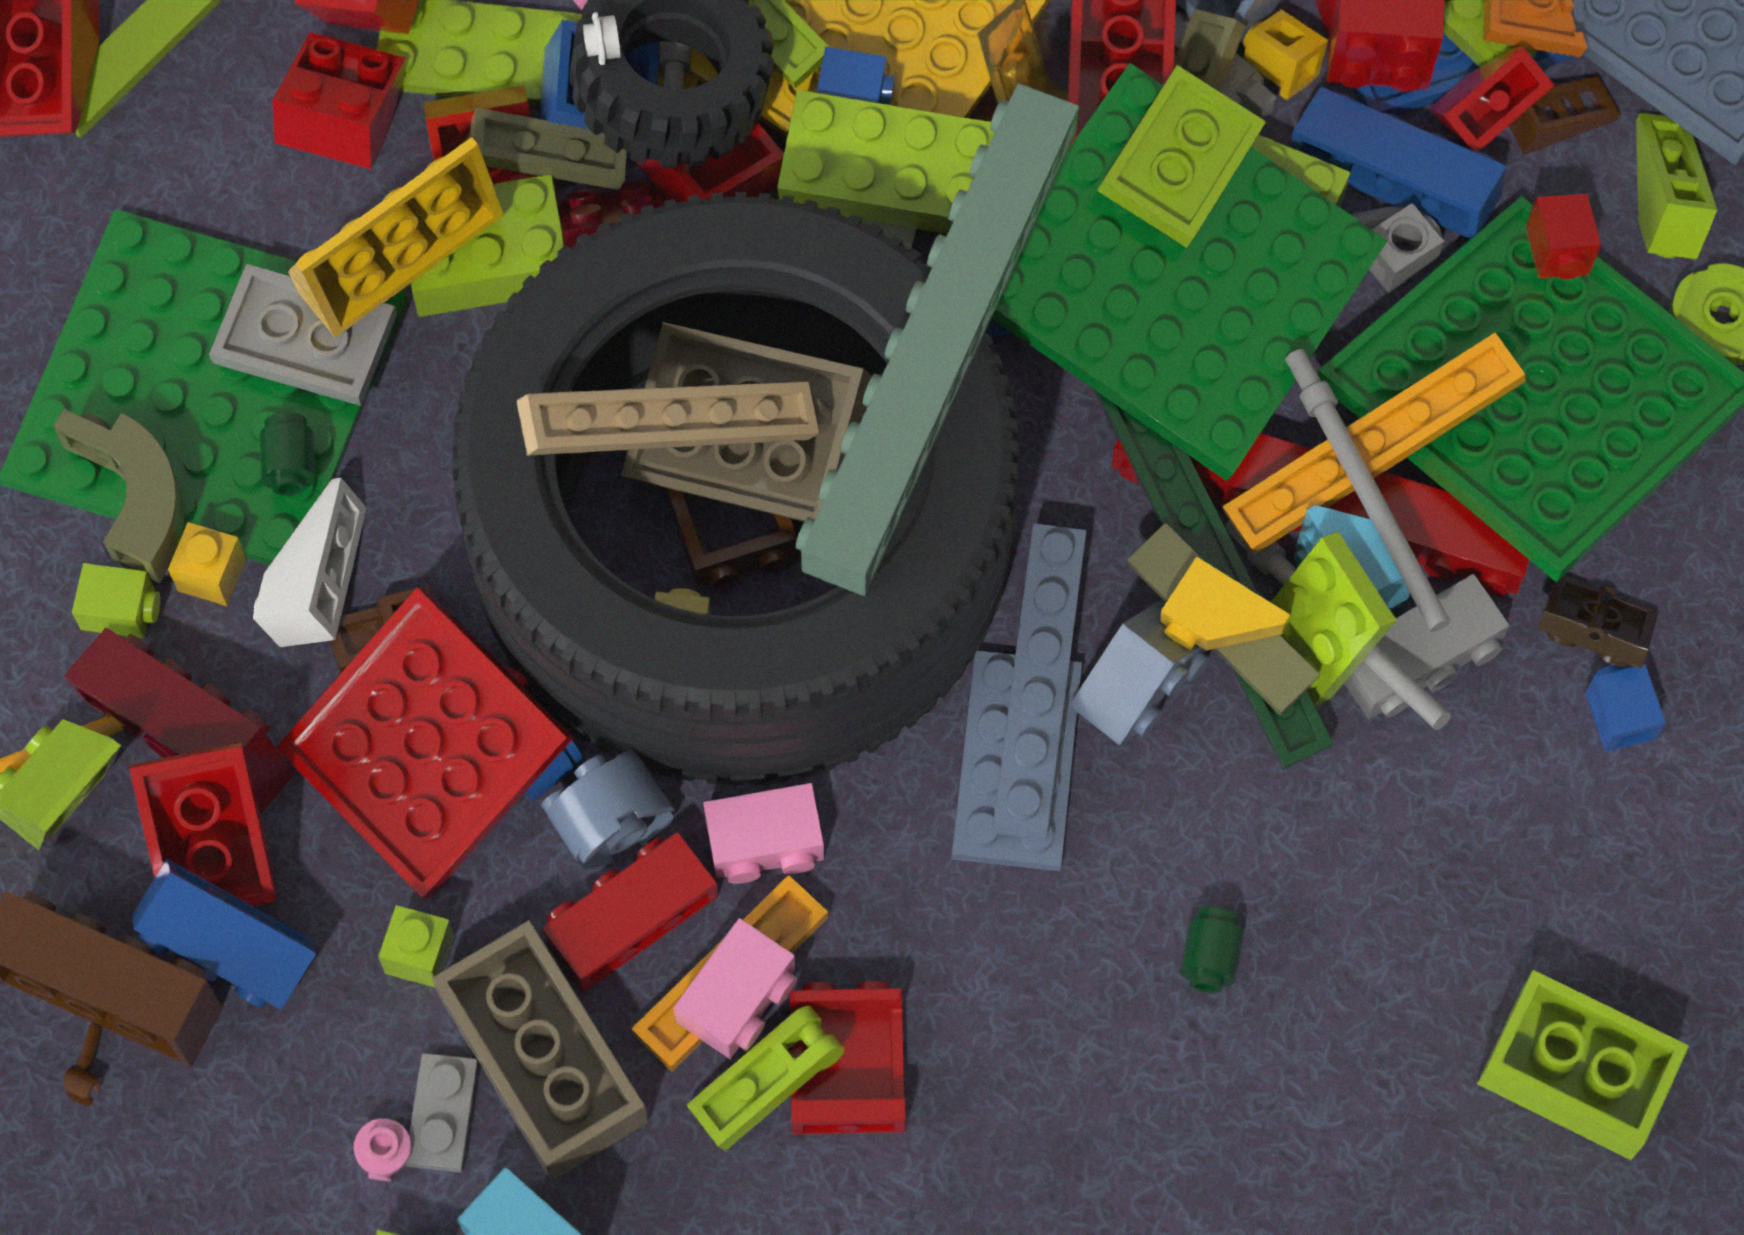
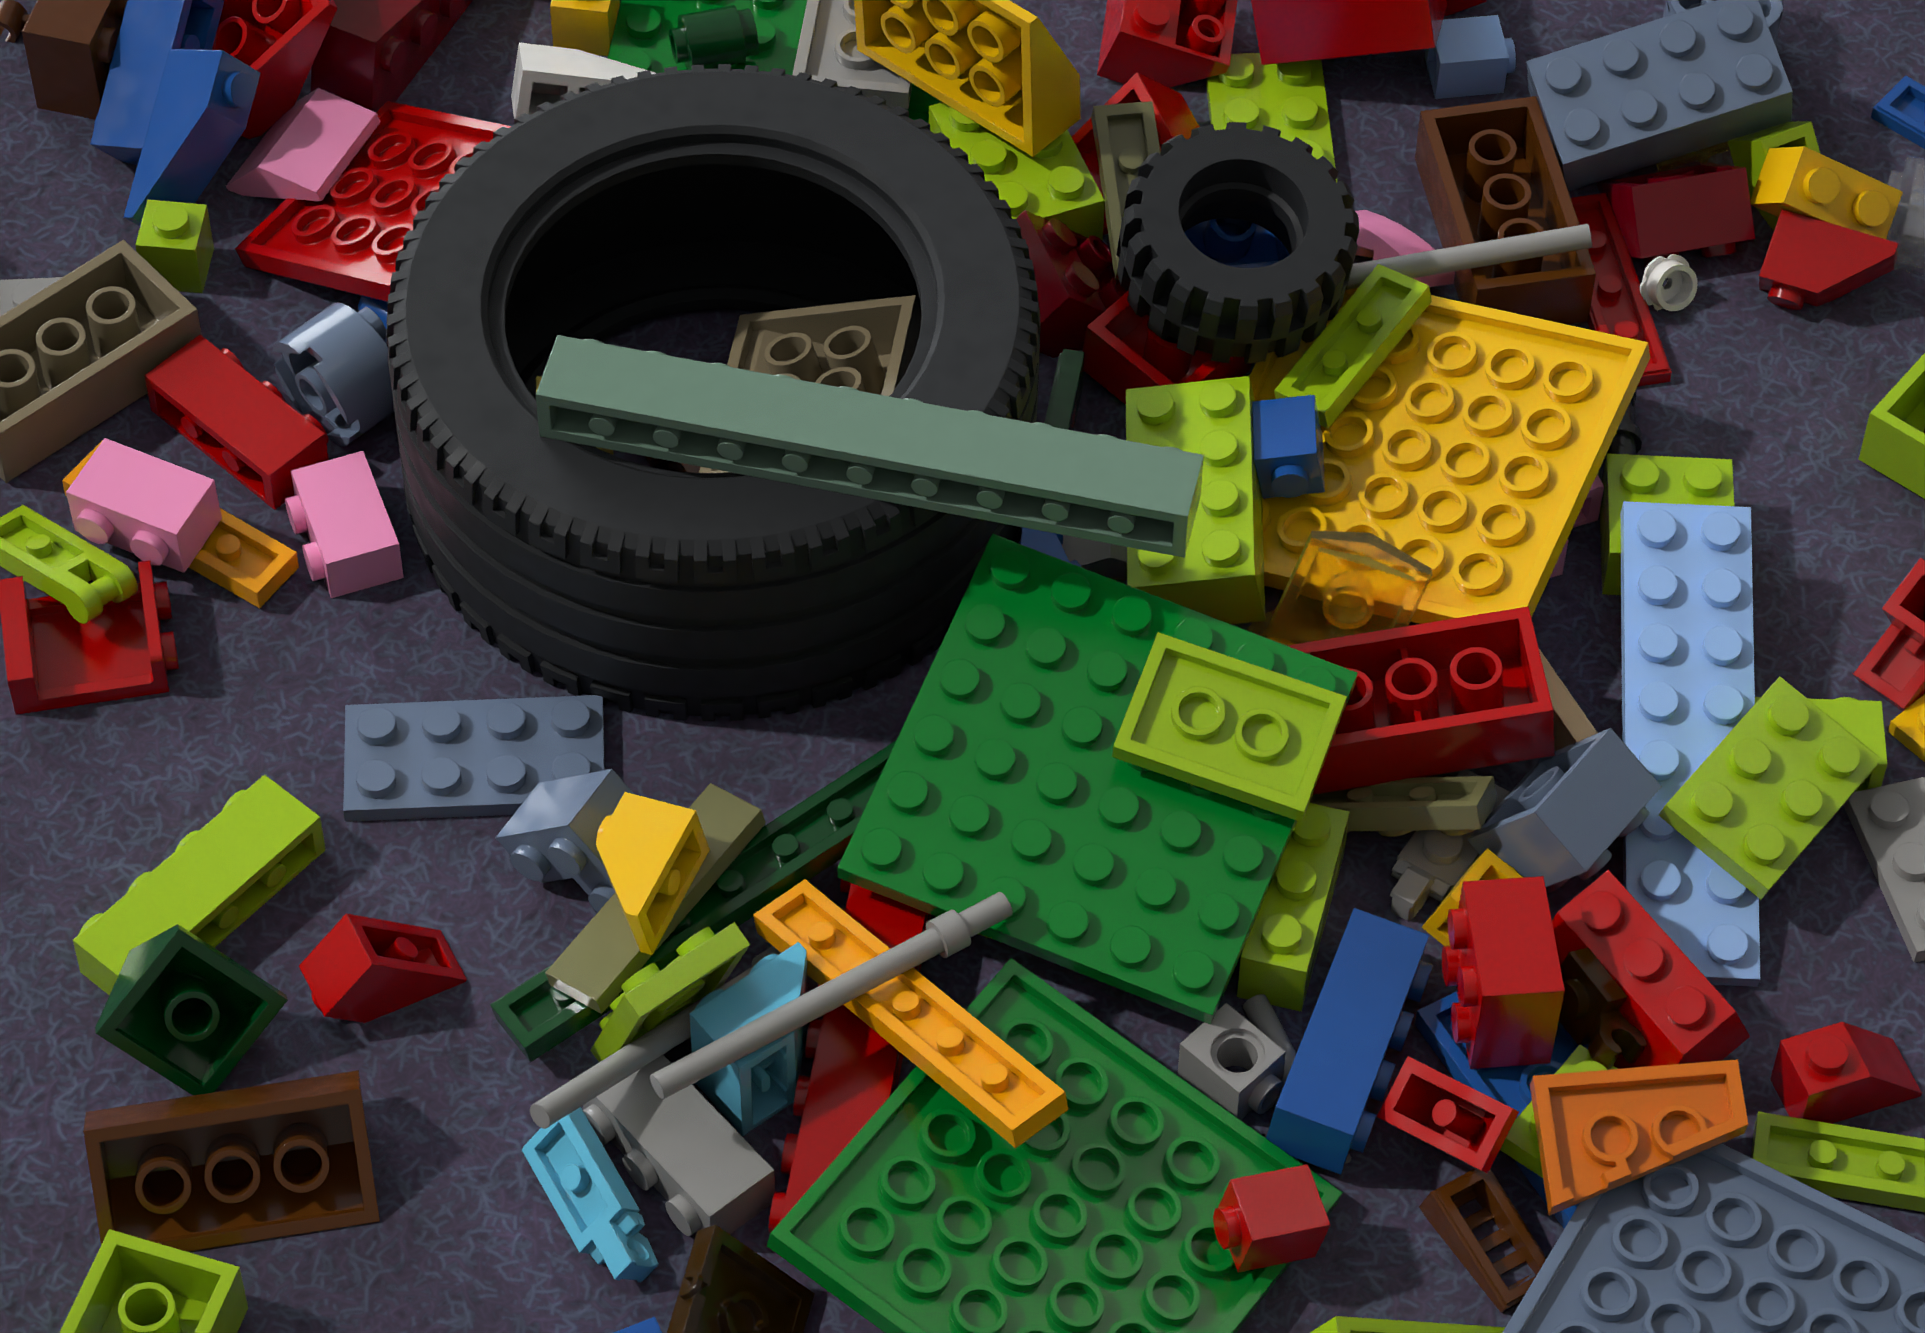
camera: 80 degrees right, 15 degrees down
tan plate [517,382,819,455] -> none
white plate [583,12,620,65] -> none
sand blue plate [992,523,1086,840] -> none
dark green brick [1180,907,1243,993] -> none
none -> lime brick [73,774,326,995]
none -> reddish brown slope [83,1070,380,1252]
none -> dark green slope [95,924,288,1095]
none -> blue slope [124,49,261,226]
none -> bright pink slope [226,88,381,201]
none -> red slope [299,913,467,1023]
none -> medium azure hinge [522,1107,659,1282]

